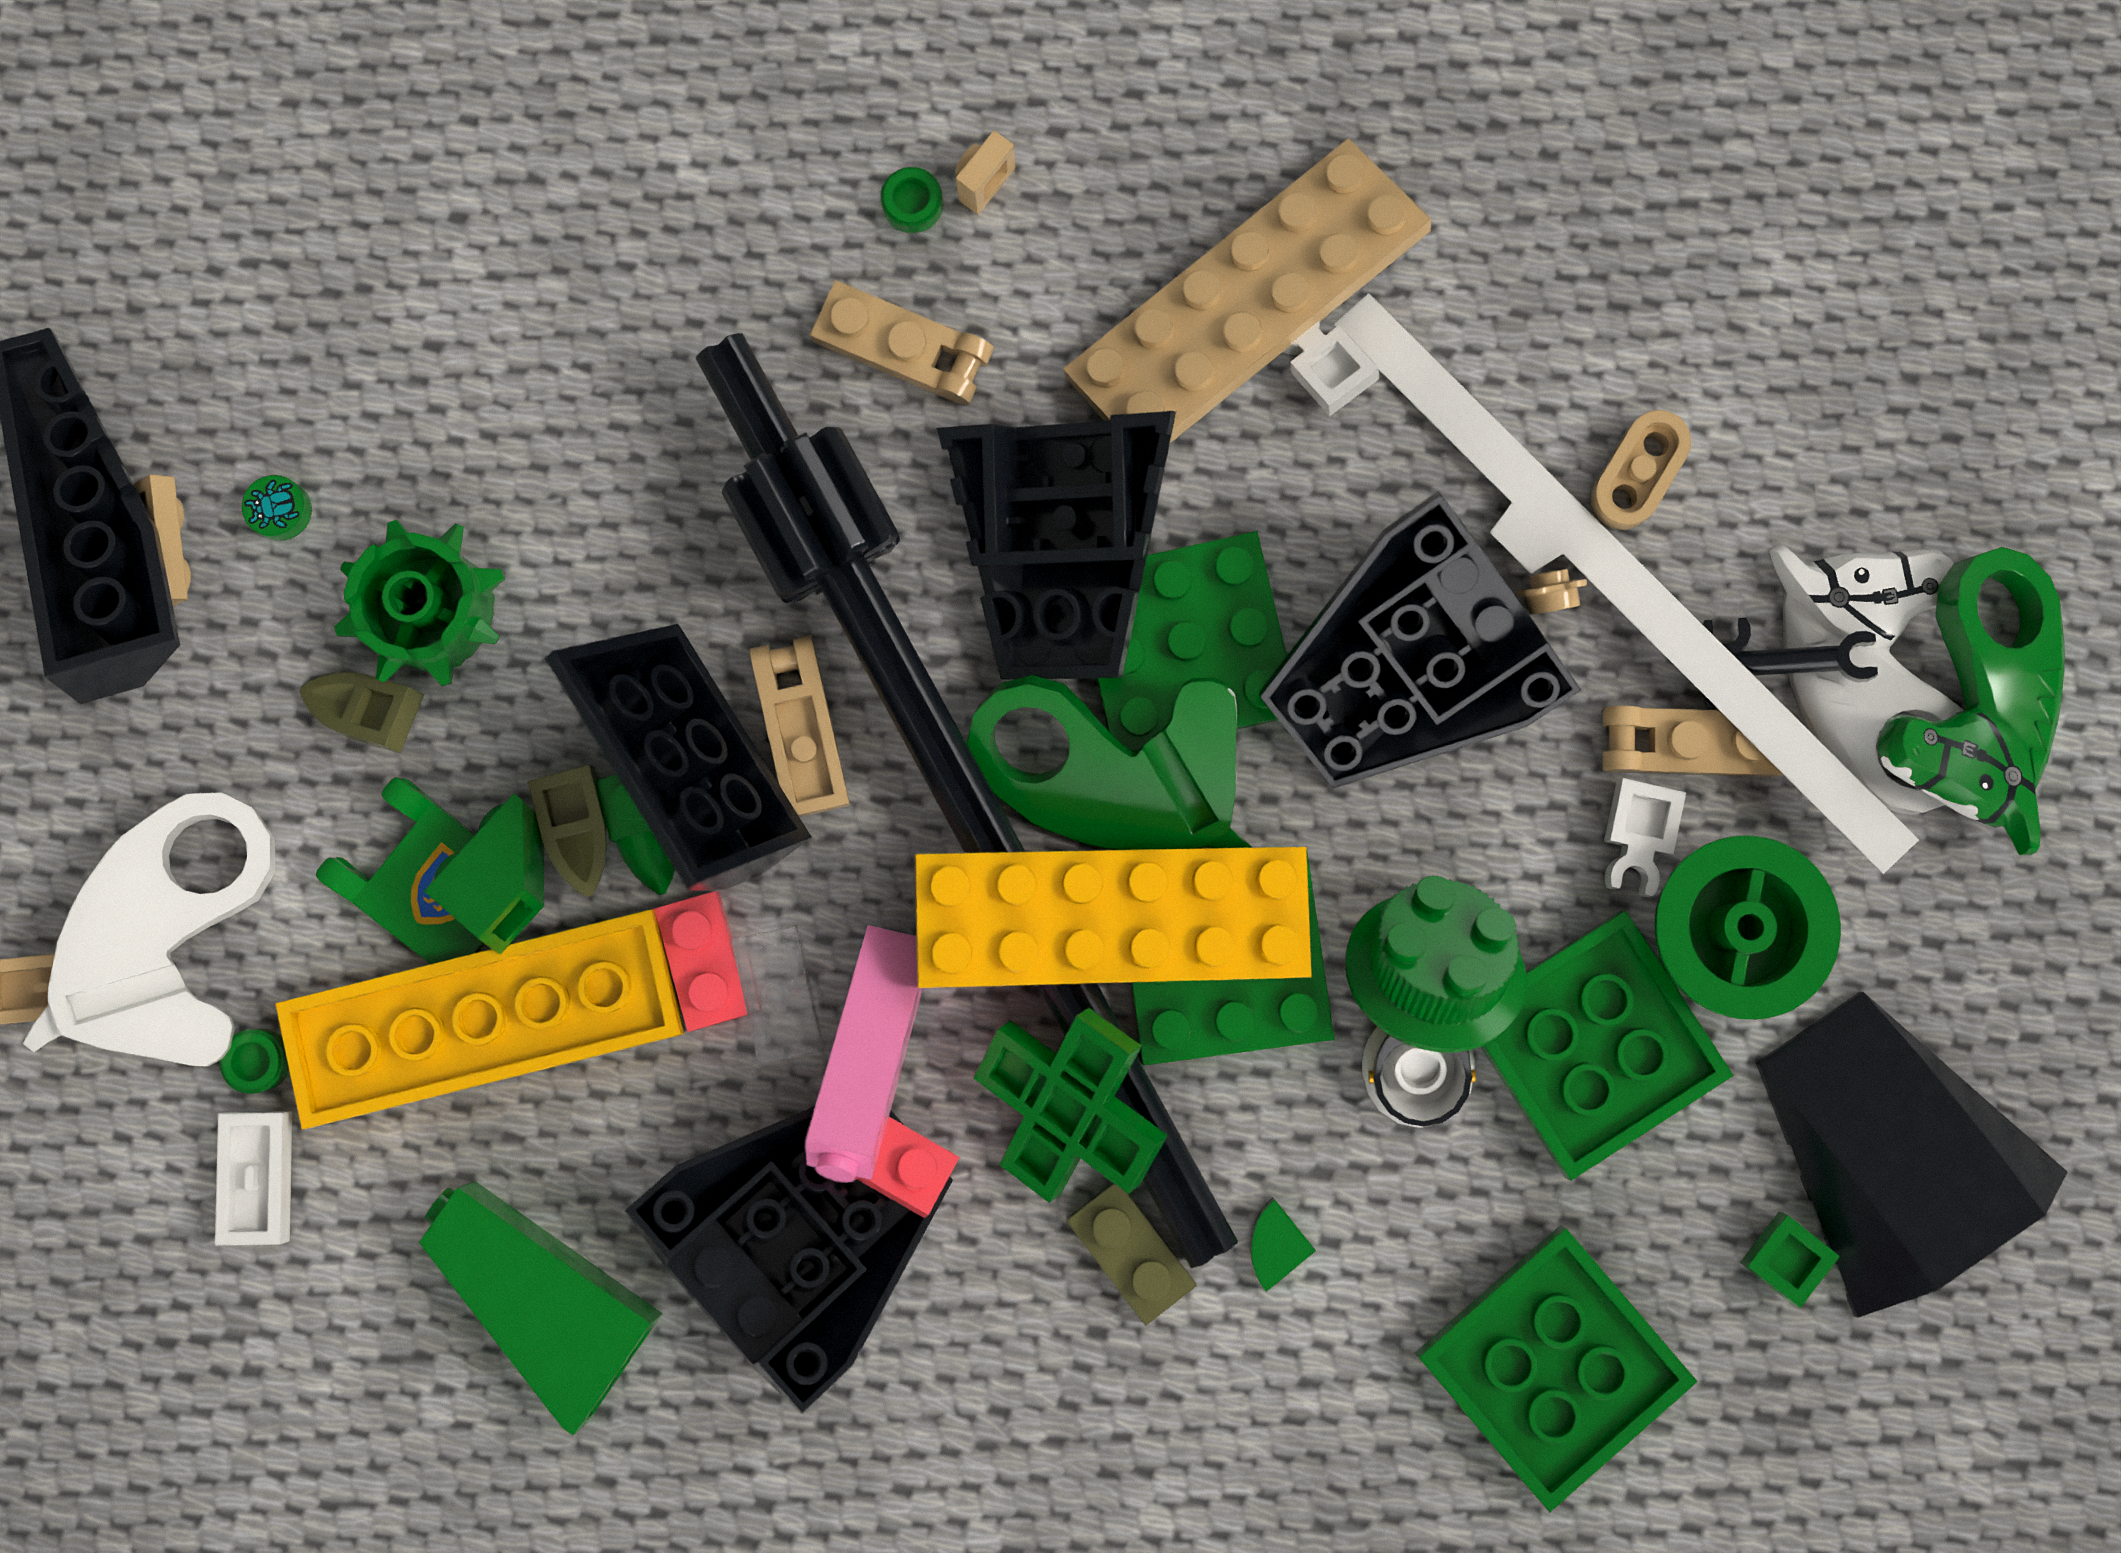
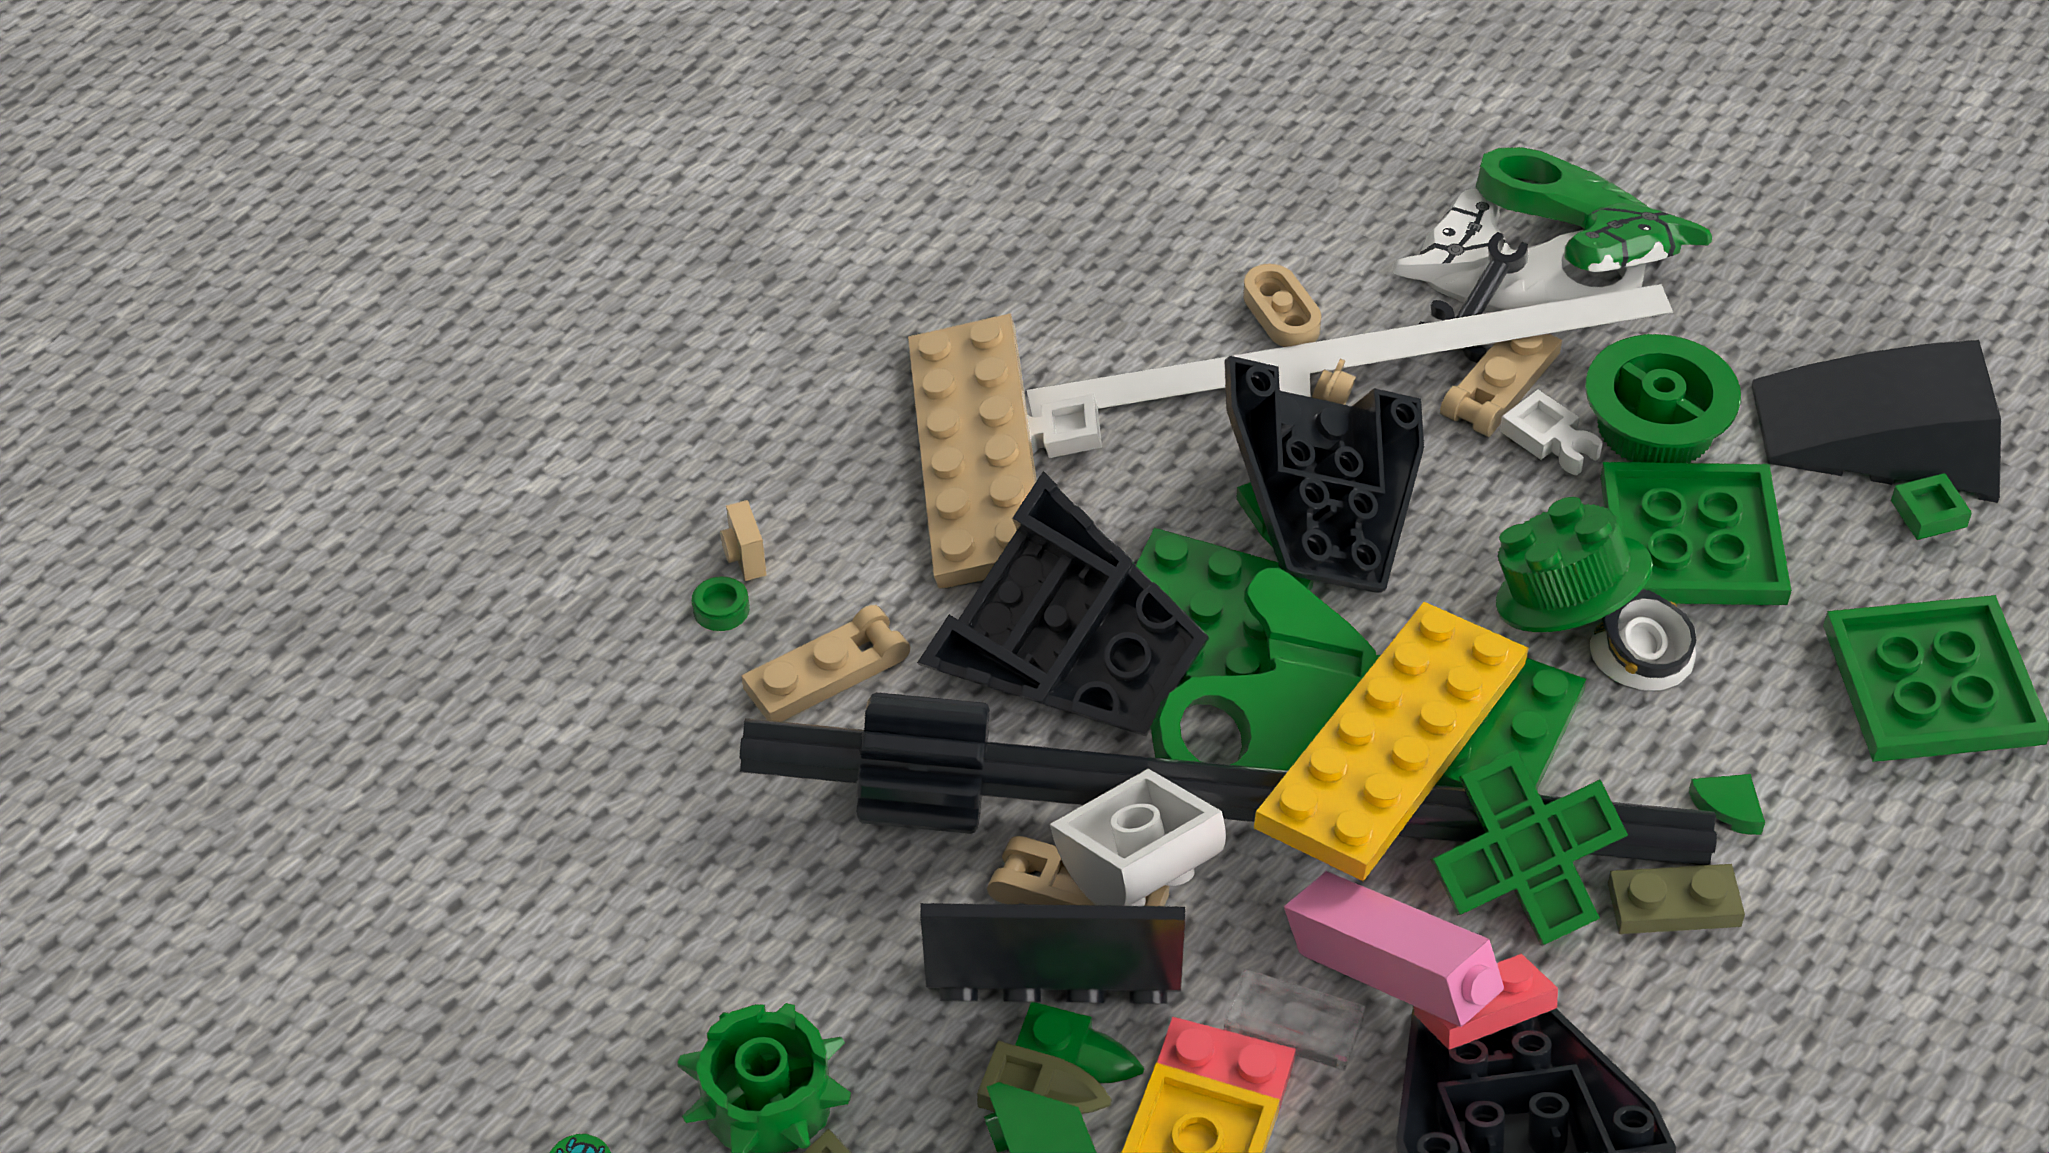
camera: 60 degrees left, 35 degrees down
none -> white brick [1050,769,1226,906]

